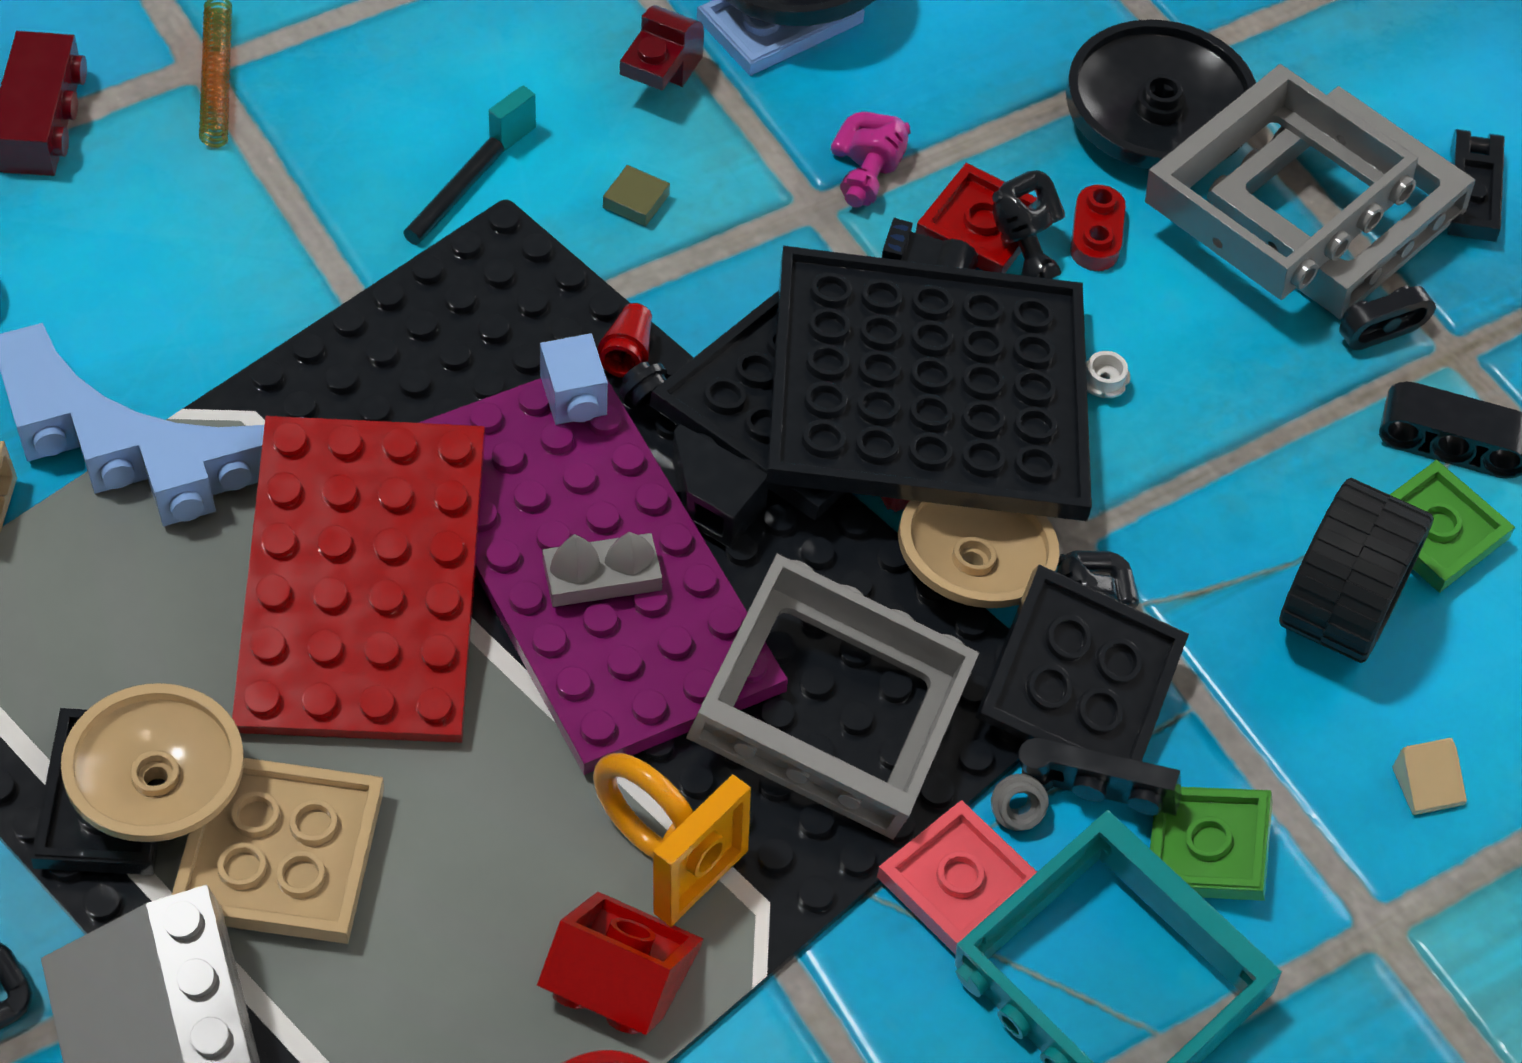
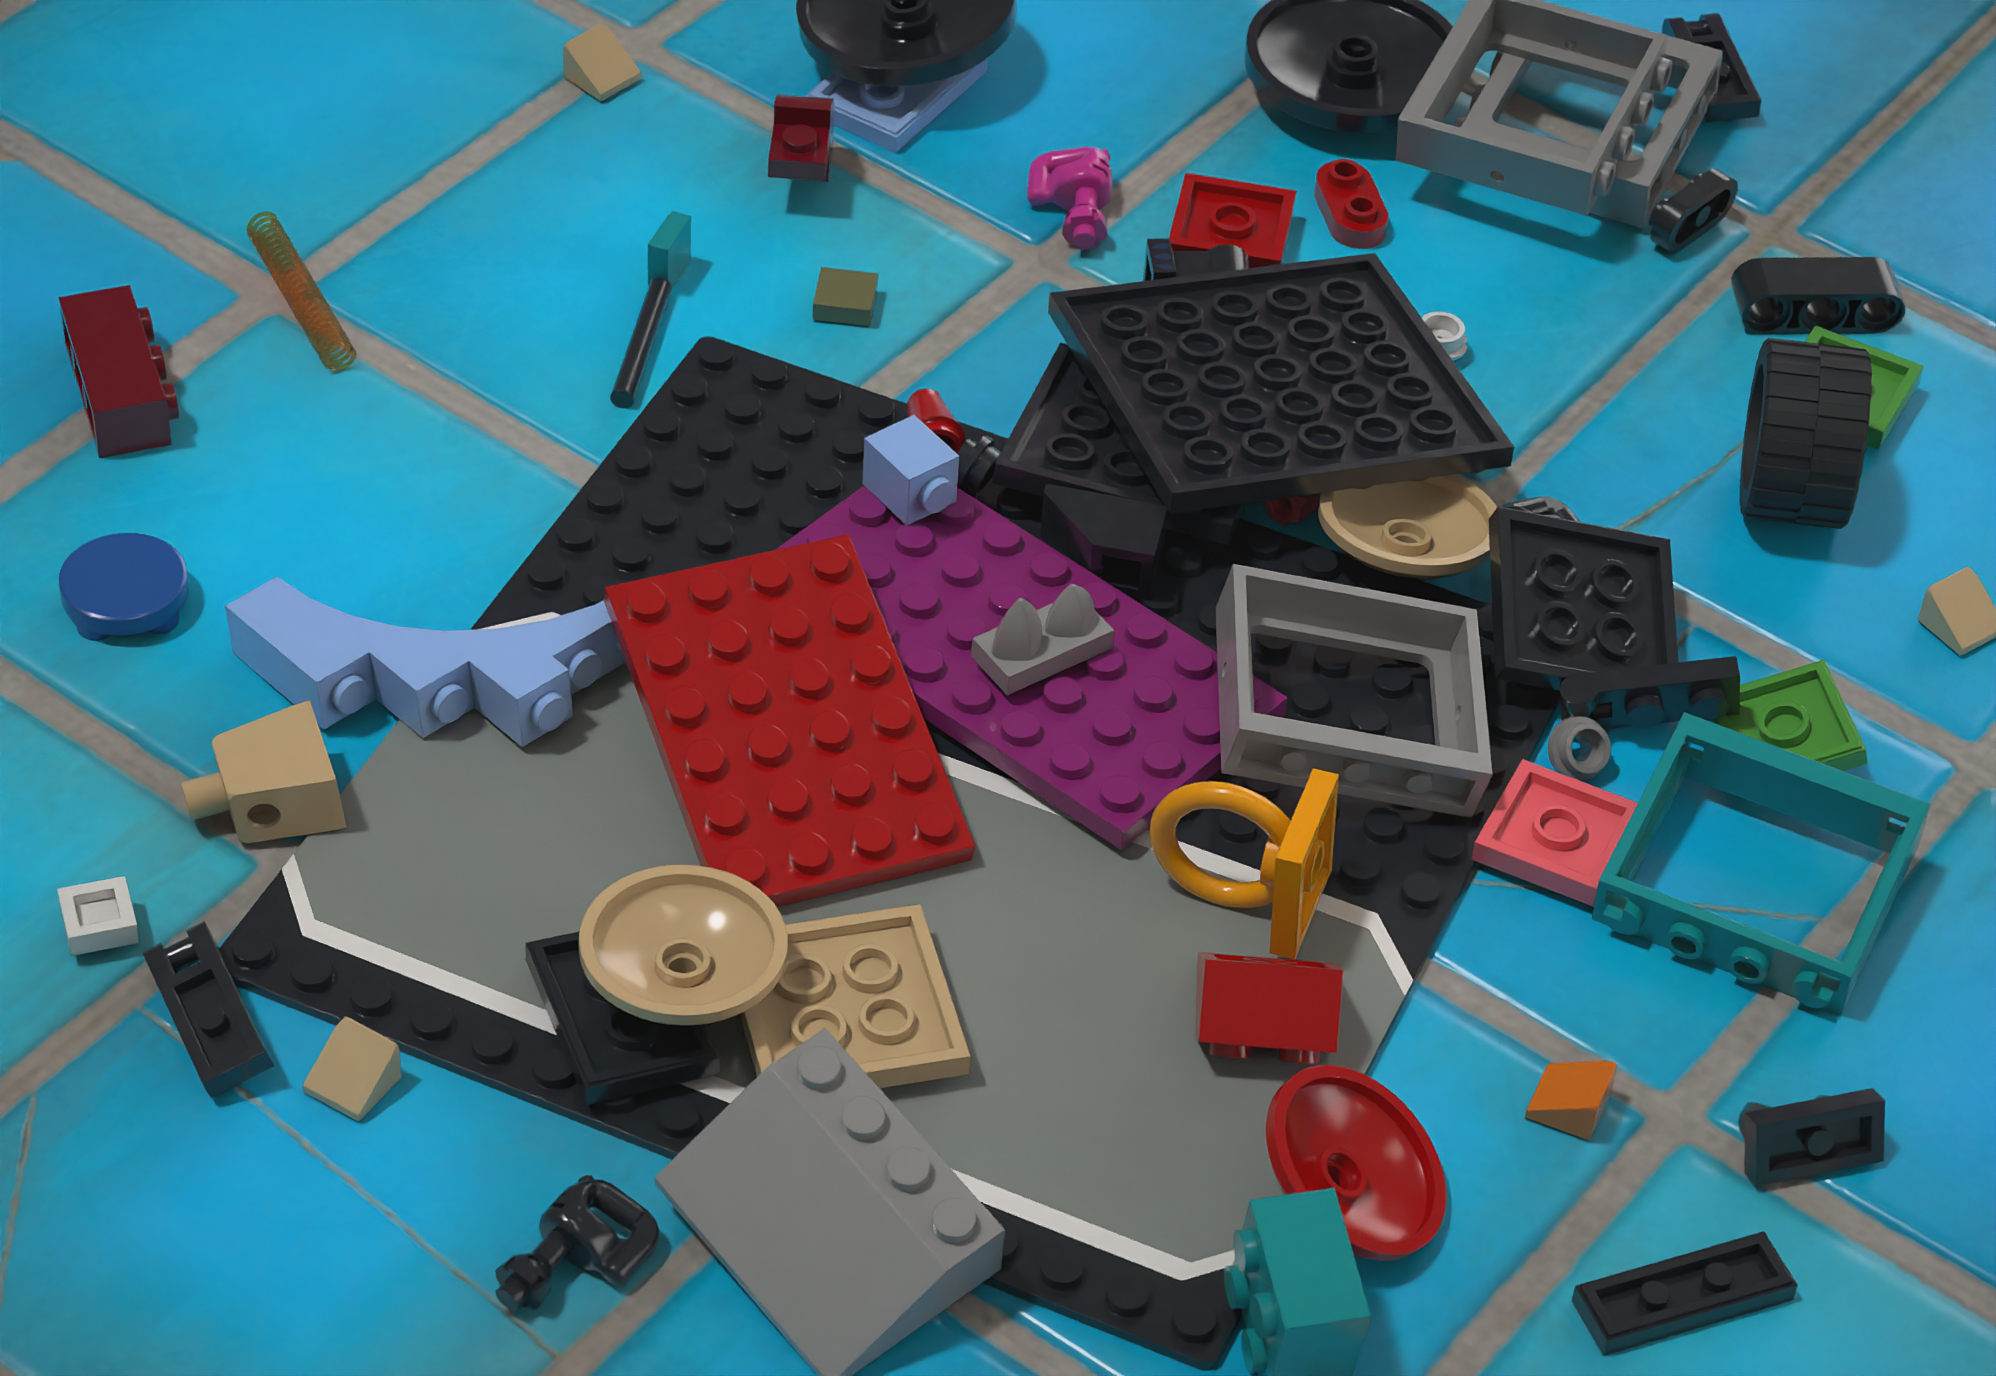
camera: 20 degrees left, 10 degrees down
black piece [992,170,1065,279] -> none

